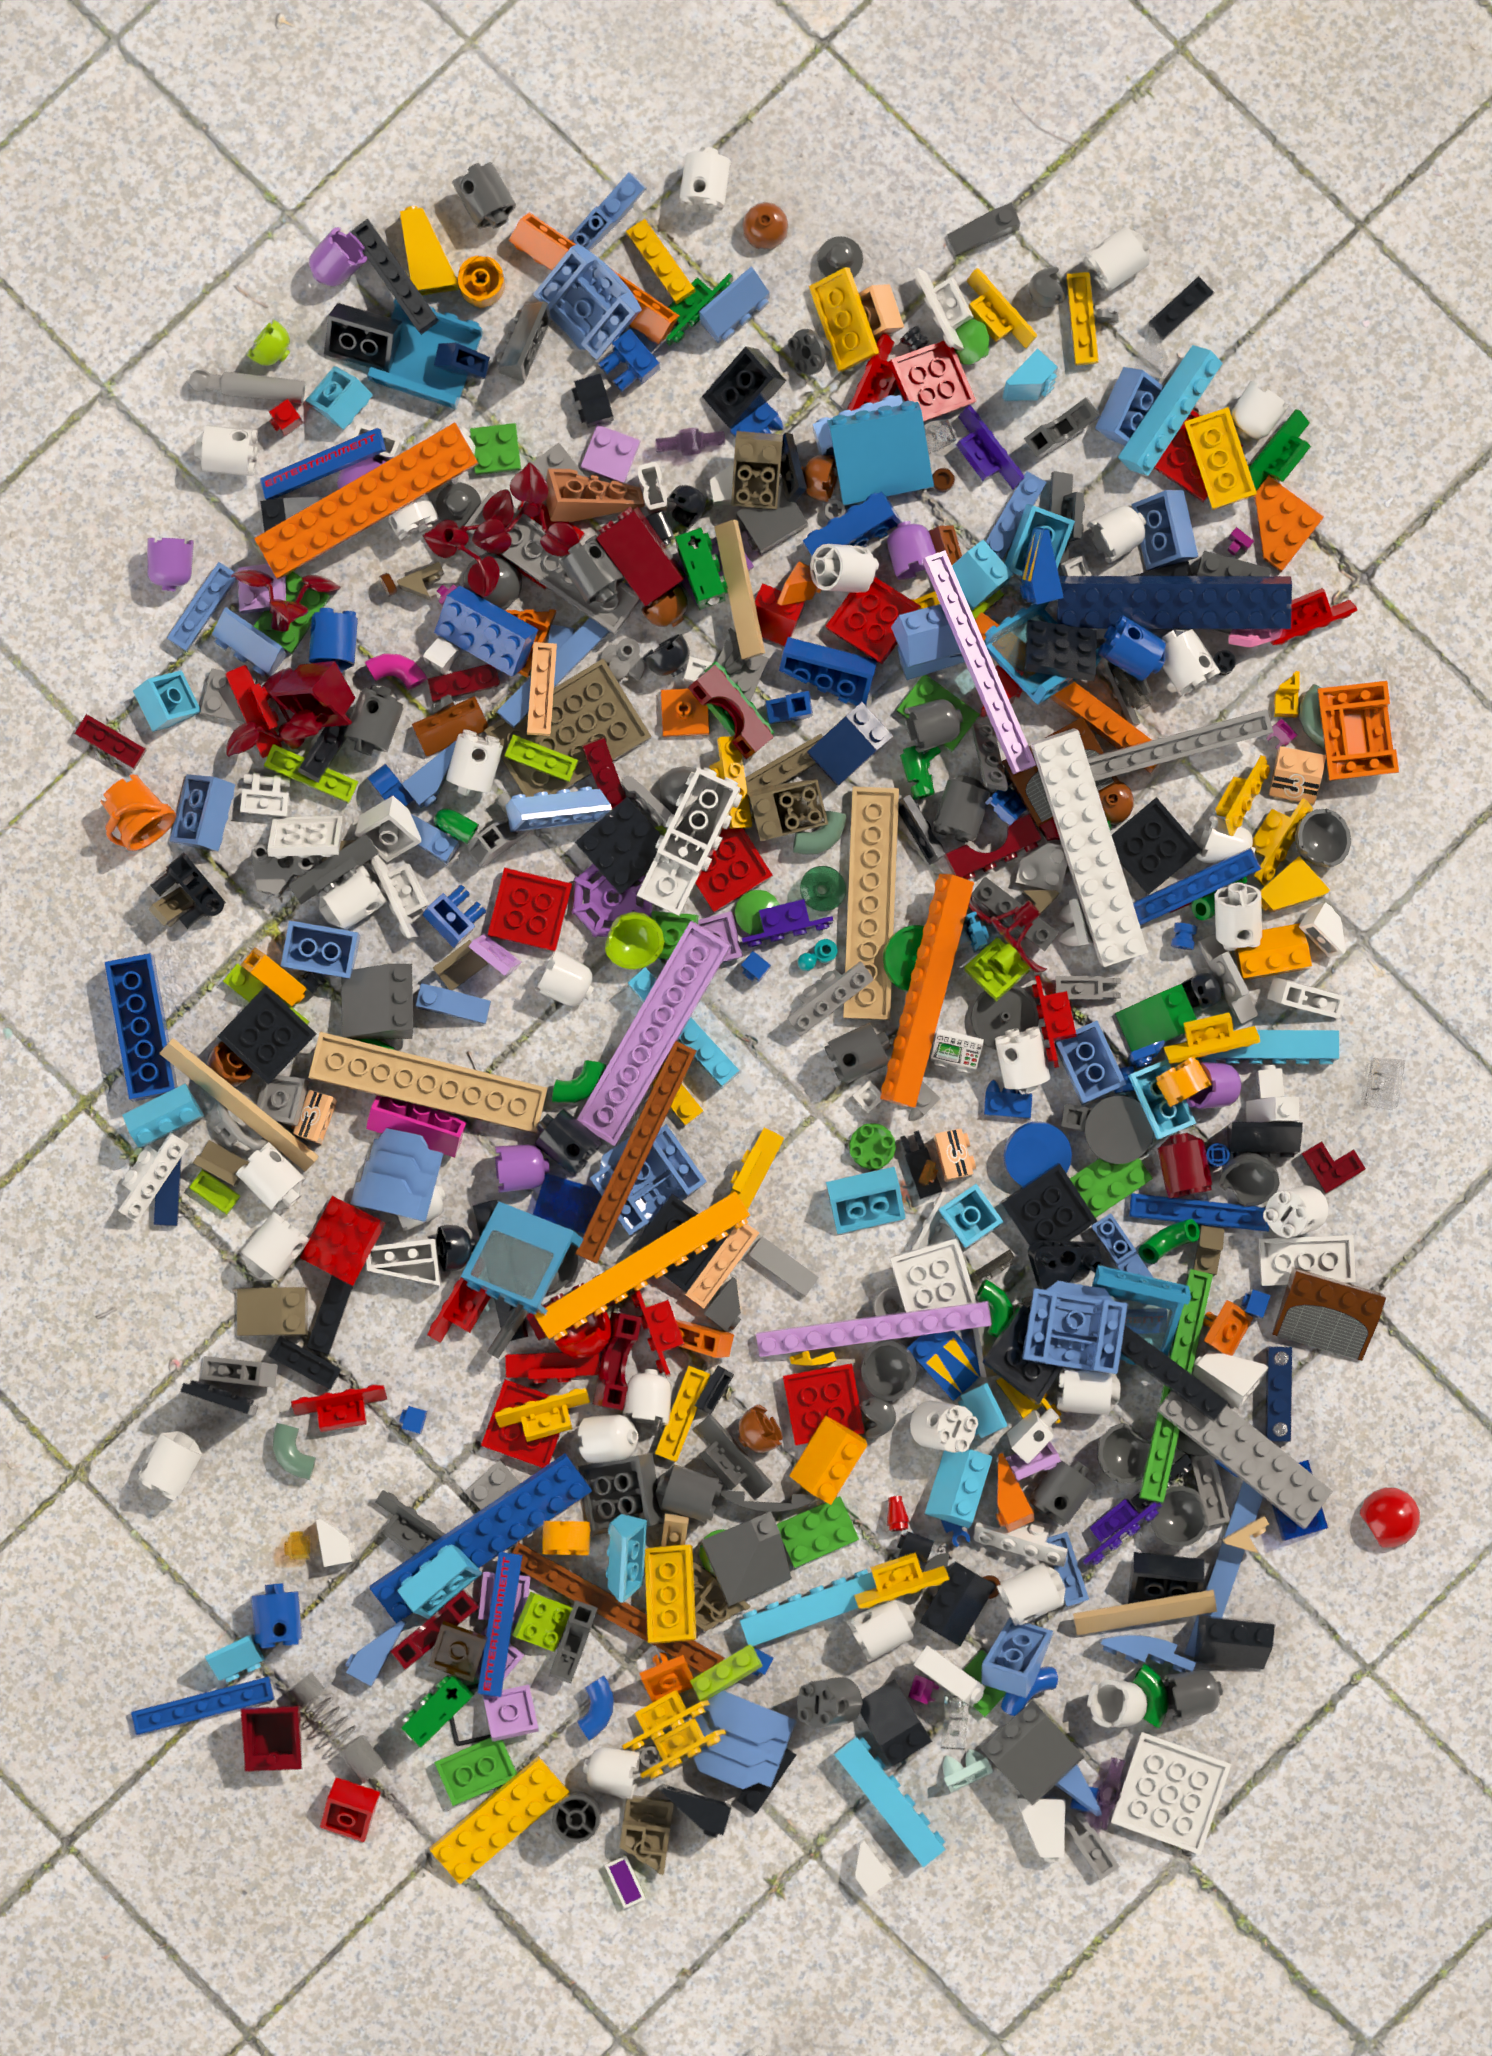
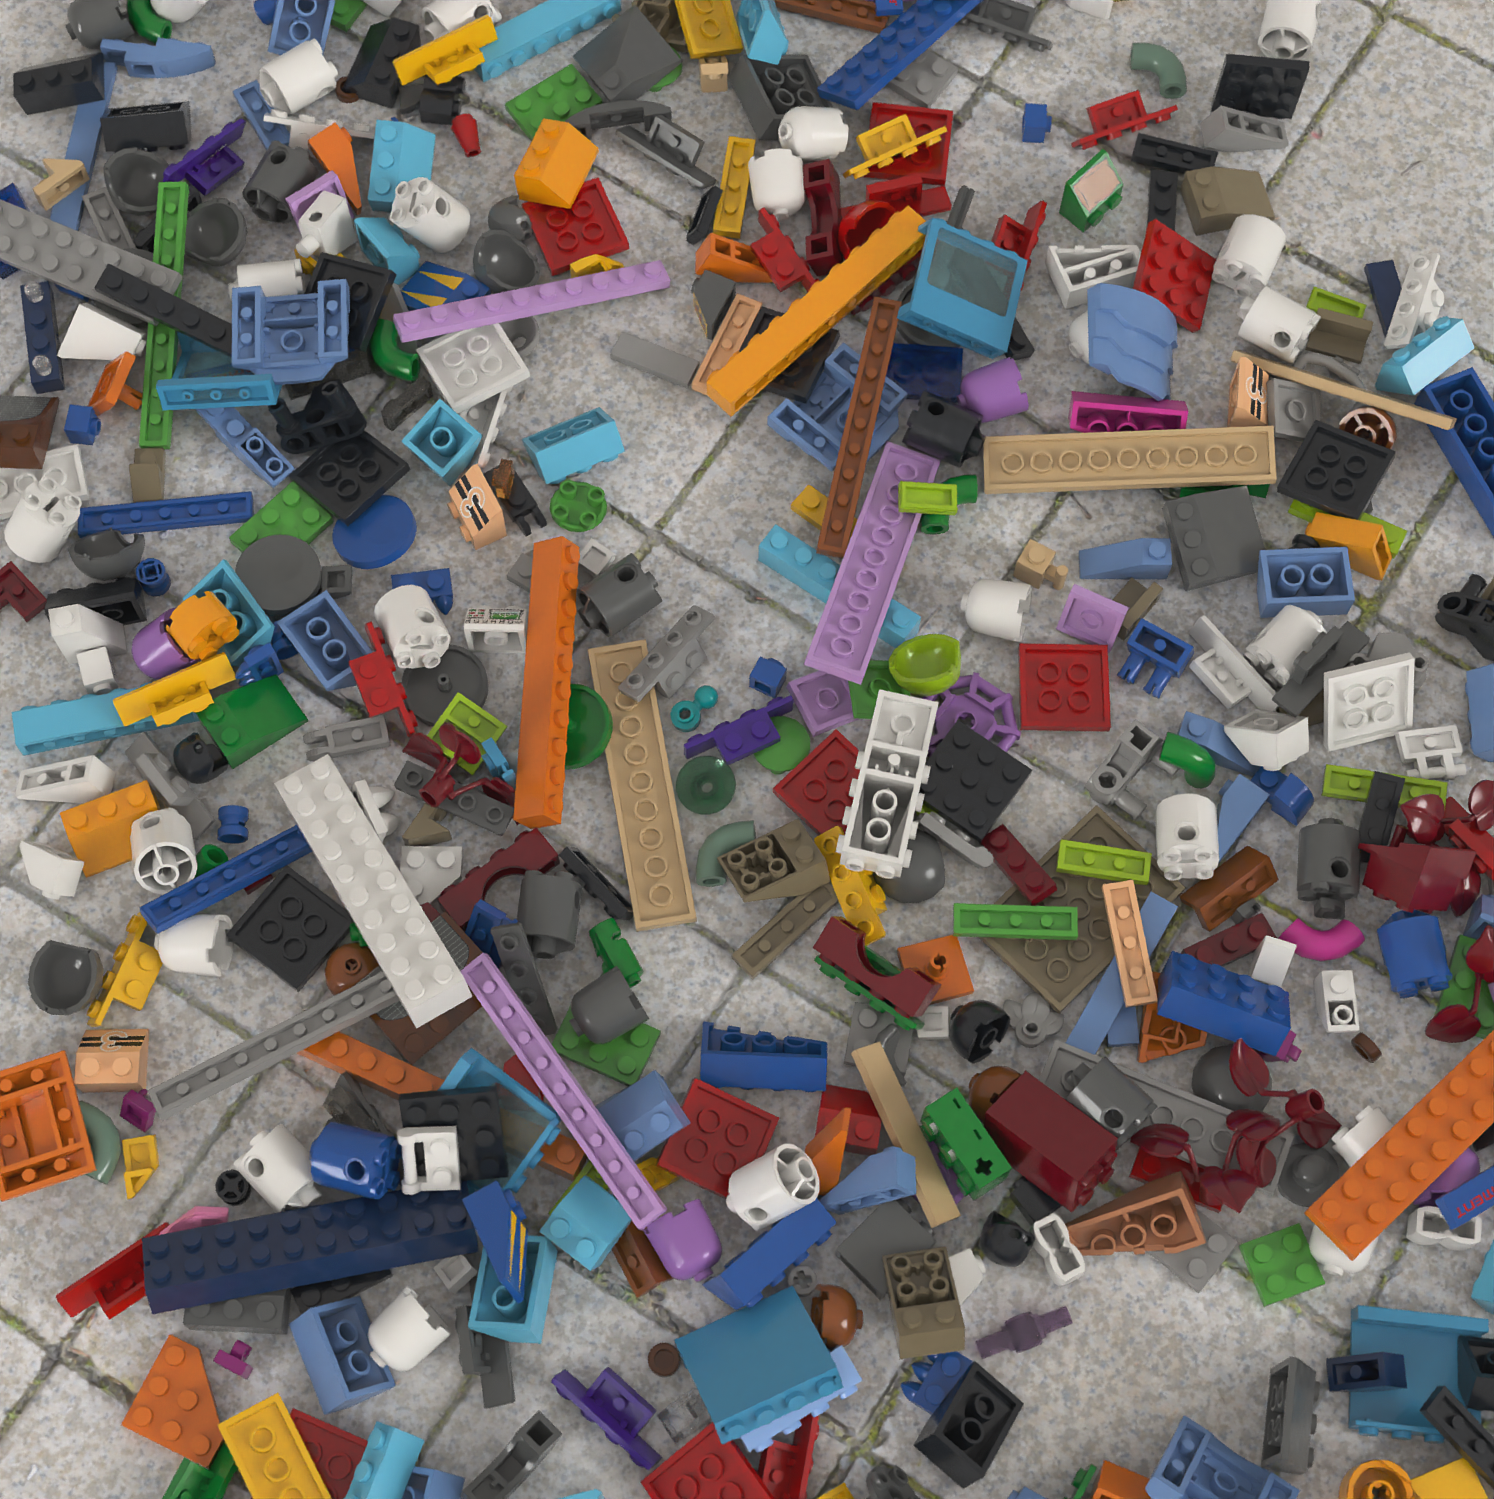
camera: 165 degrees right, 15 degrees down
dark tan slope [397,562,444,600] -> none
black cylinder [436,1224,476,1272] -> none
light blue slope [505,787,611,832] -> none
light orange brick [542,1521,590,1555] -> none
black brick [571,373,614,428] -> none
lavender plate [581,424,640,483] -> none
blue brick [598,329,660,392] -> none
dark grey cylinder [656,1464,723,1523] -> none
yellow bracket [730,1127,784,1211] -> none
dark orange cylinder [738,1405,783,1453] -> none
blue brick [766,691,813,724] -> none
black plate [780,433,807,503] -> none
dark blue slope [807,702,893,787] -> none
medium blue plate [986,471,1047,560] -> none
tan tile [1073,1590,1217,1635] -> none
green cylinder [1138,1219,1200,1264] -> none
dark red cylinder [1157,1133,1213,1198] -> none
yellow bracket [1215,755,1270,836] -> none
yellow slope [1260,856,1330,913] -> none
none -> white plate [397,1126,461,1195]
none -> medium blue slope [820,1147,916,1215]
none -> lime tile [898,481,958,516]
none -> bright green plate [953,903,1078,940]
none -> tan brick [1013,539,1068,590]
none -> slope [1059,149,1124,233]
none -> white slope [1313,970,1359,1033]

